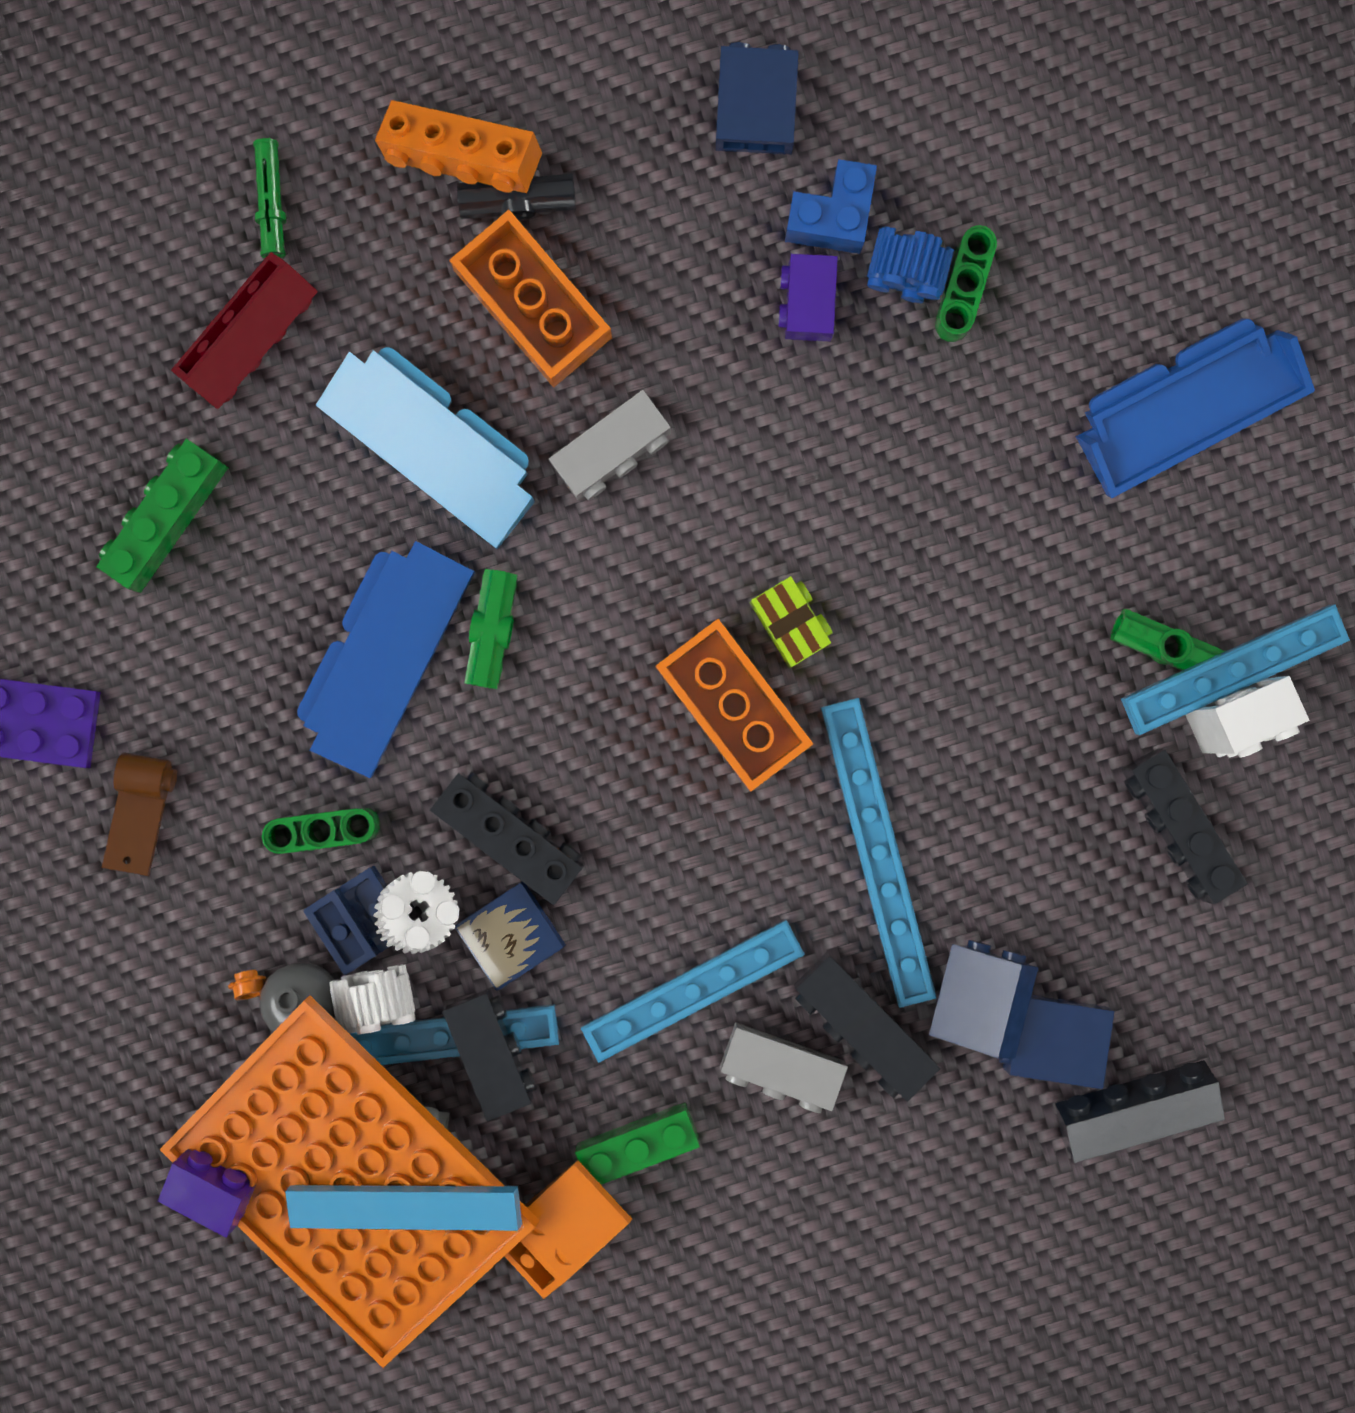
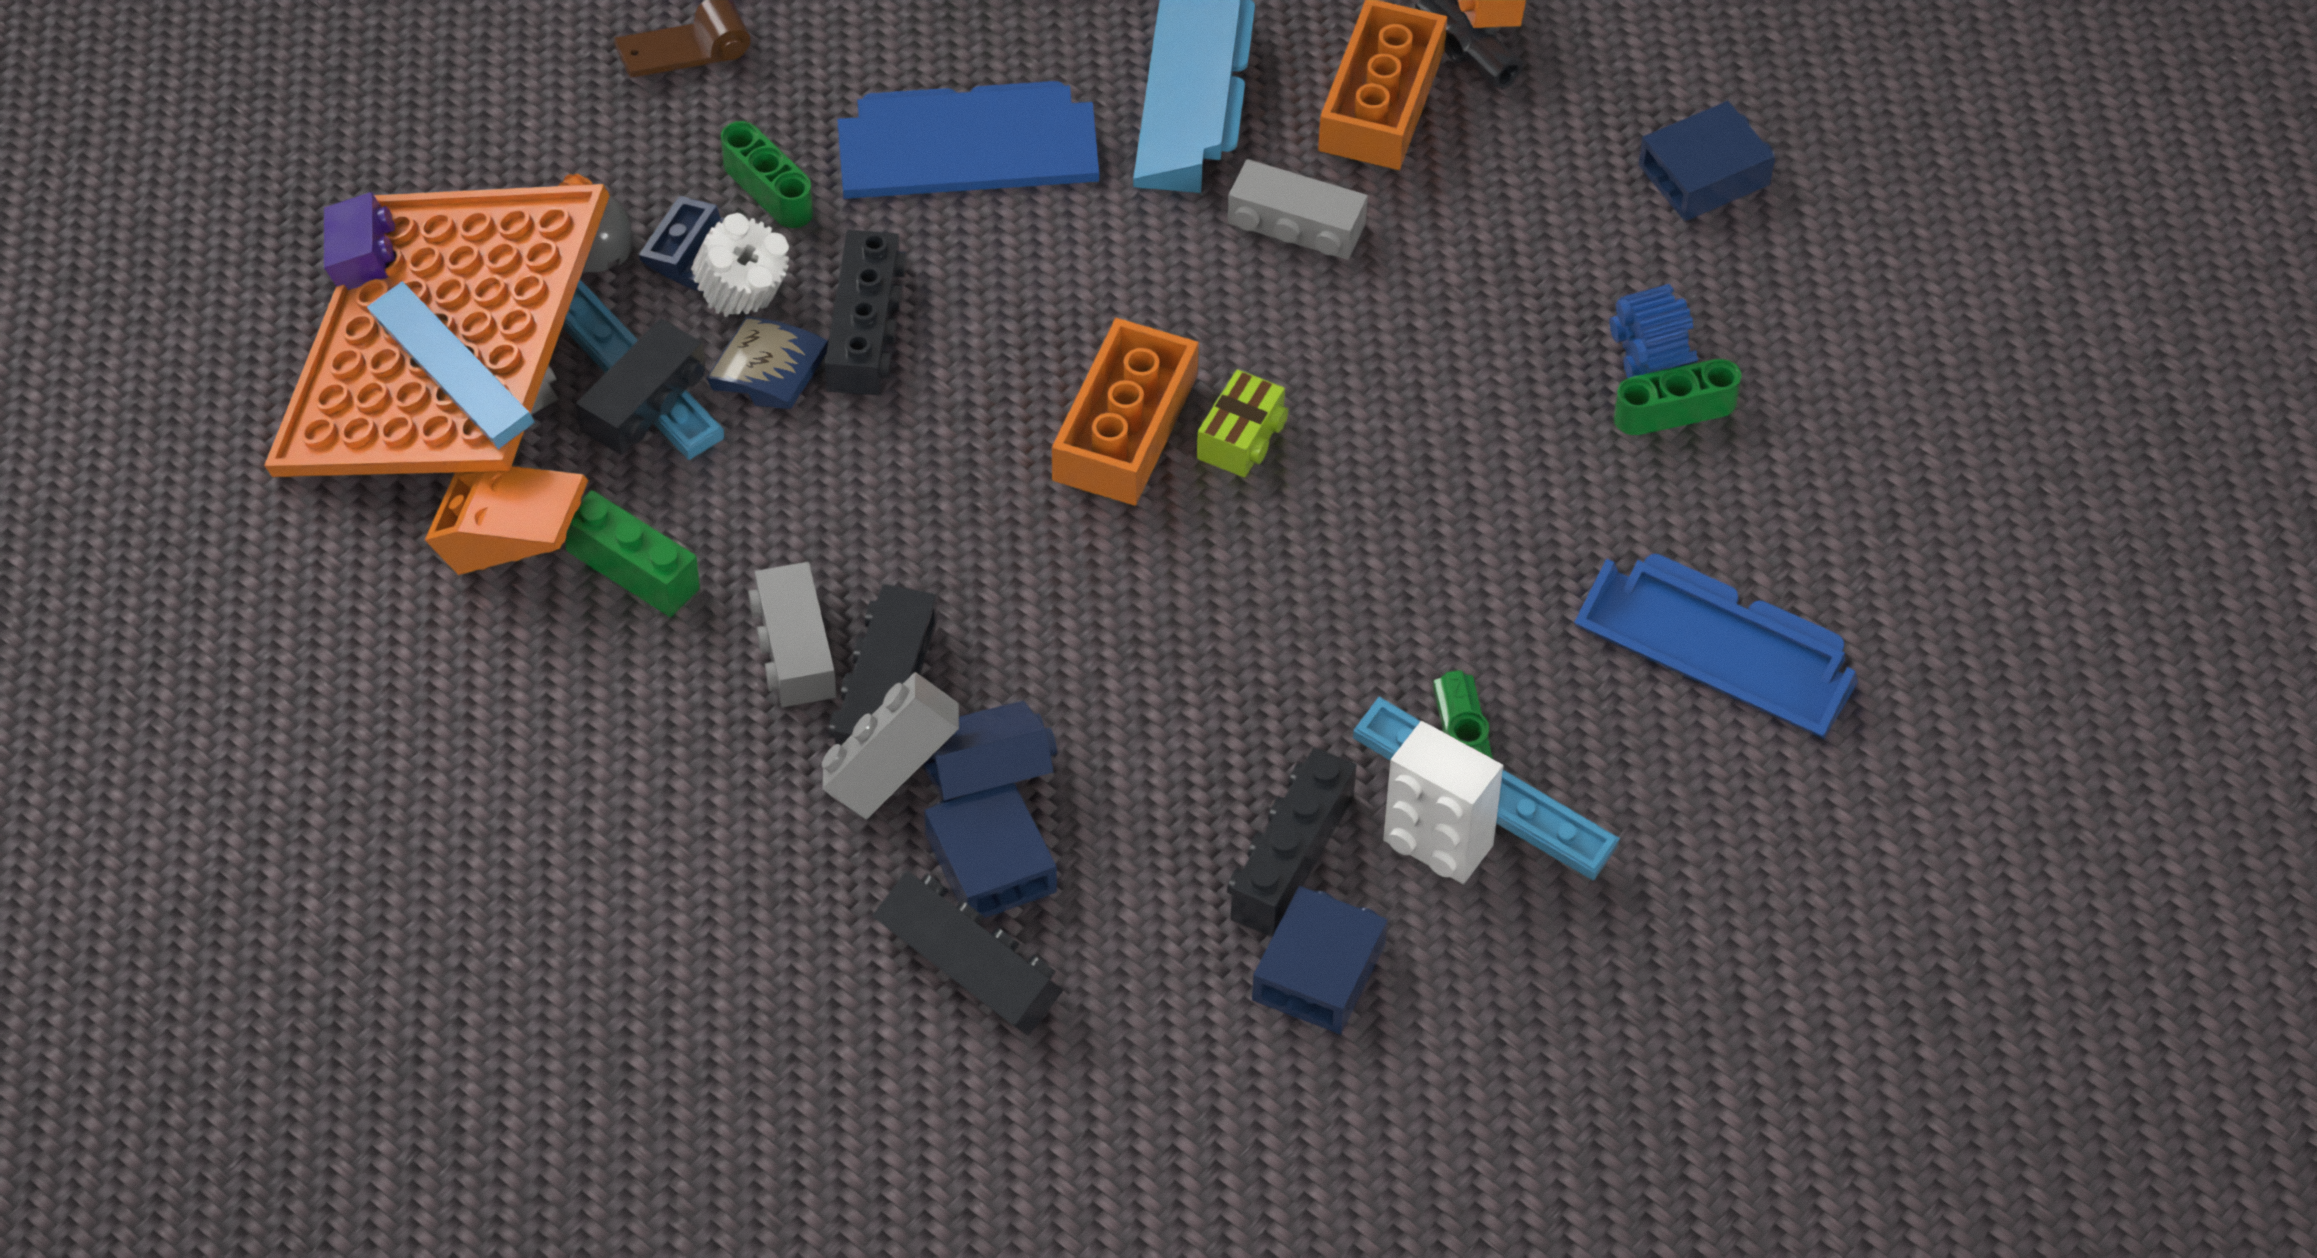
camera: 55 degrees right, 35 degrees down
white brick [329,965,416,1035] -> none
green piece [464,569,518,690] -> none
dark azure tile [581,919,805,1063] -> none
dark purple brick [778,254,838,342] -> none
blue brick [785,159,877,254] -> none
dark azure tile [821,698,937,1008] -> none
none -> light grey brick [822,672,959,820]
none -> dark blue brick [1252,886,1388,1035]

